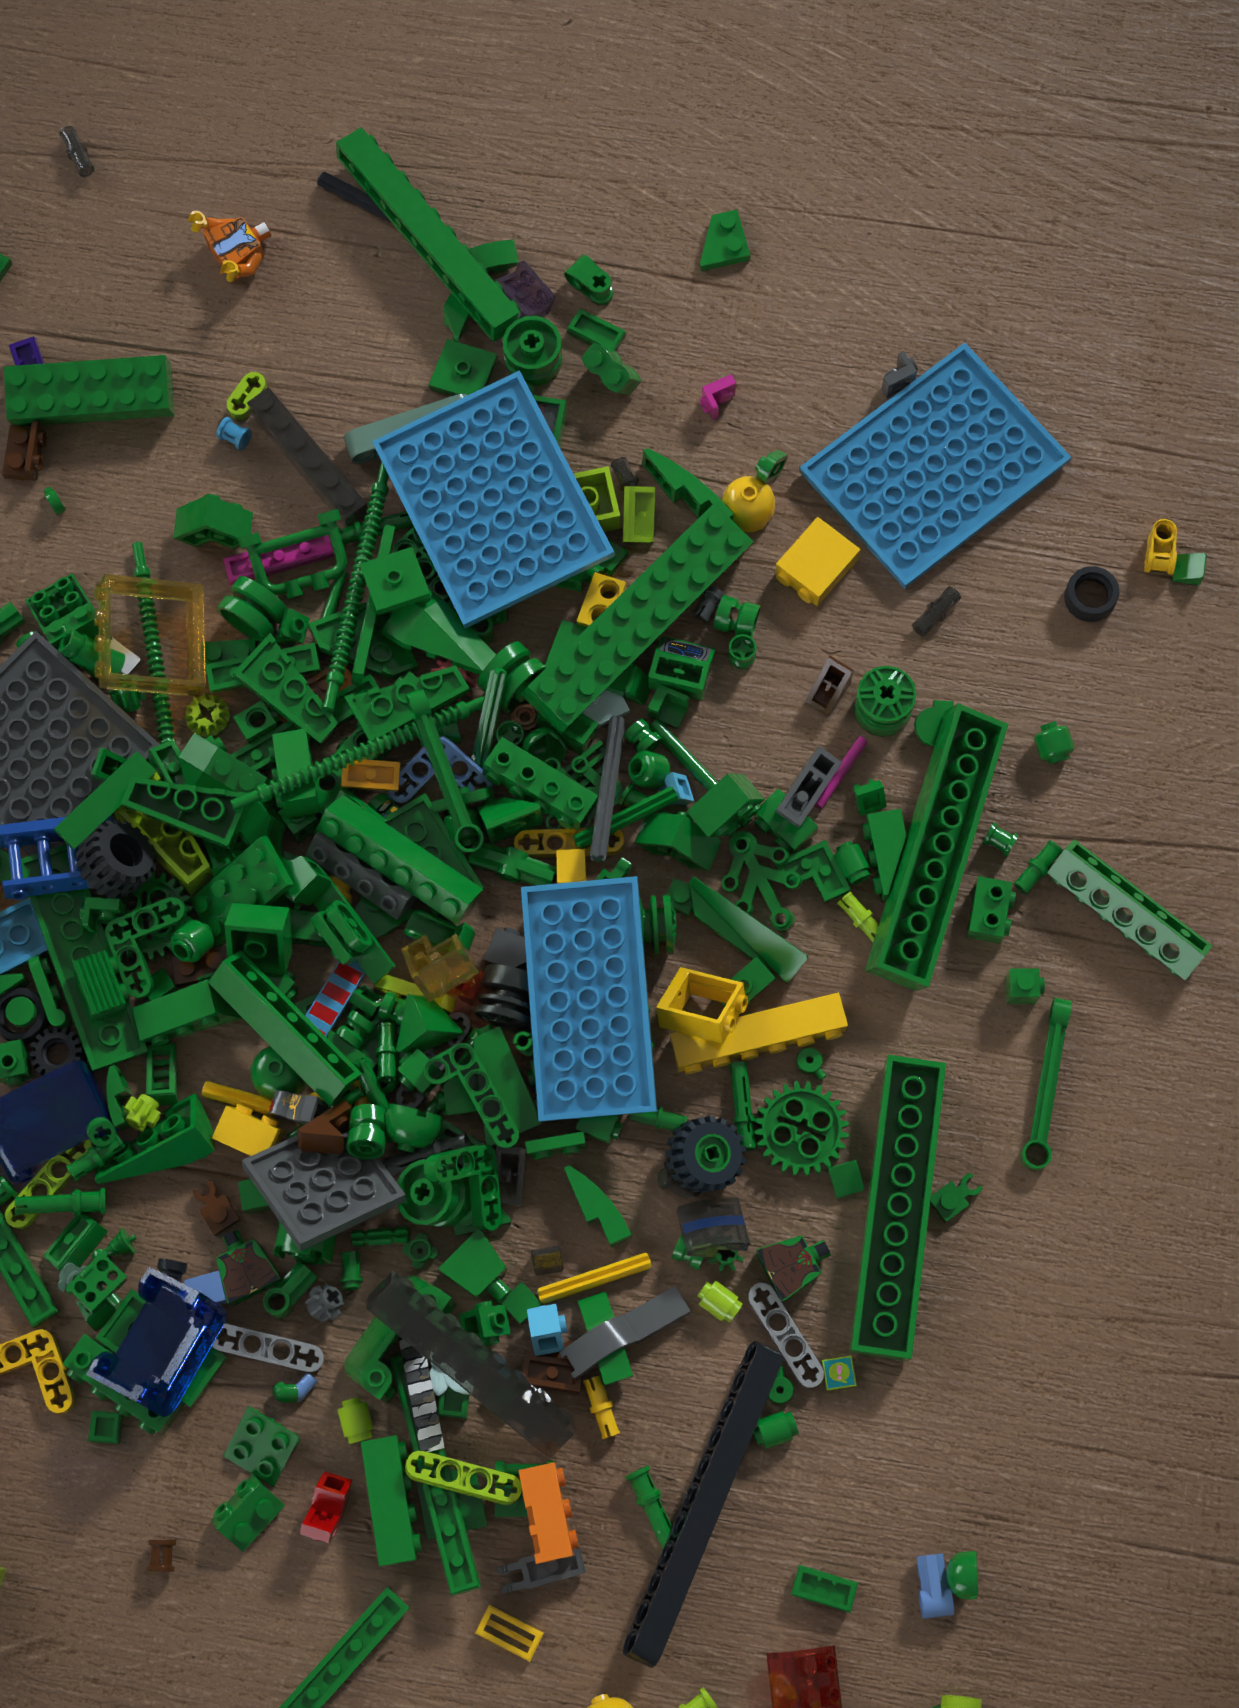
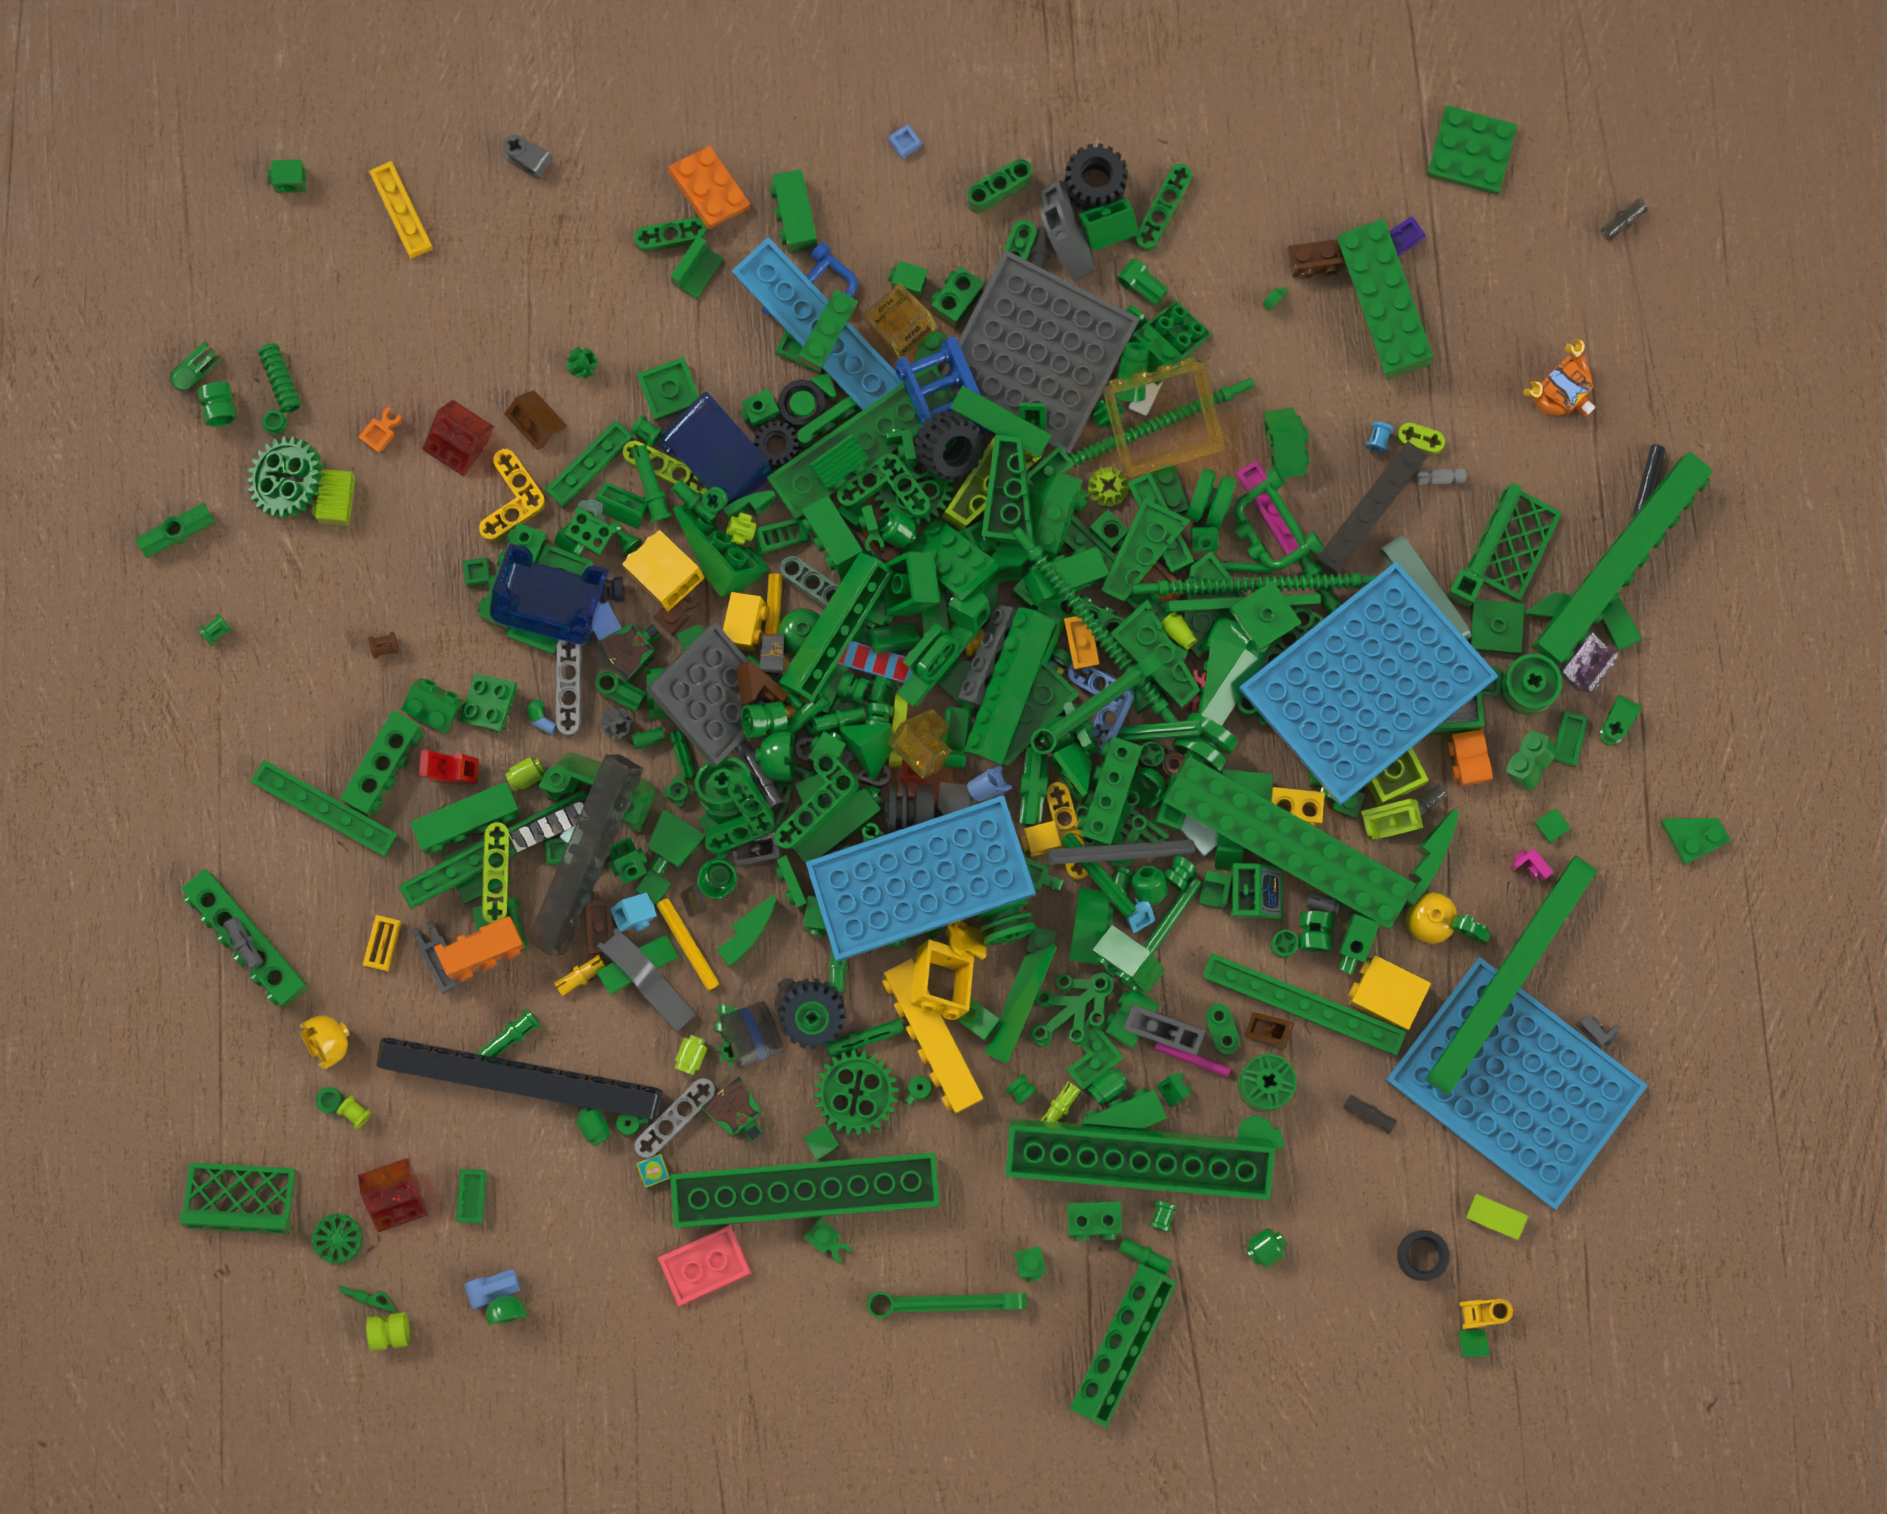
camera: 70 degrees right, 5 degrees up
none -> green brick [340,710,424,818]
none -> yellow brick [622,530,705,612]
none -> coral tile [657,1225,752,1307]
none -> green hair [697,858,738,899]
none -> sand green beam [781,556,839,609]
none -> green plate [858,505,884,554]
none -> green tile [866,623,921,654]
none -> yellow plate [945,920,987,960]
none -> medium blue piece [967,766,1013,802]
none -> green wheel [1005,1073,1038,1106]
none -> lime cone [1161,612,1197,650]
none -> green plate [1202,953,1406,1056]
none -> green plate [1205,1003,1240,1055]
none -> green torso [1338,913,1380,975]
none -> light grey axle [1416,469,1466,485]
none -> green beam [1425,855,1597,1096]
none -> orange brick [1446,729,1493,787]
none -> green brick [1447,569,1484,609]
none -> green fence [1465,483,1562,602]
none -> lime slope [1466,1194,1529,1240]
none -> green tile [1533,808,1571,844]

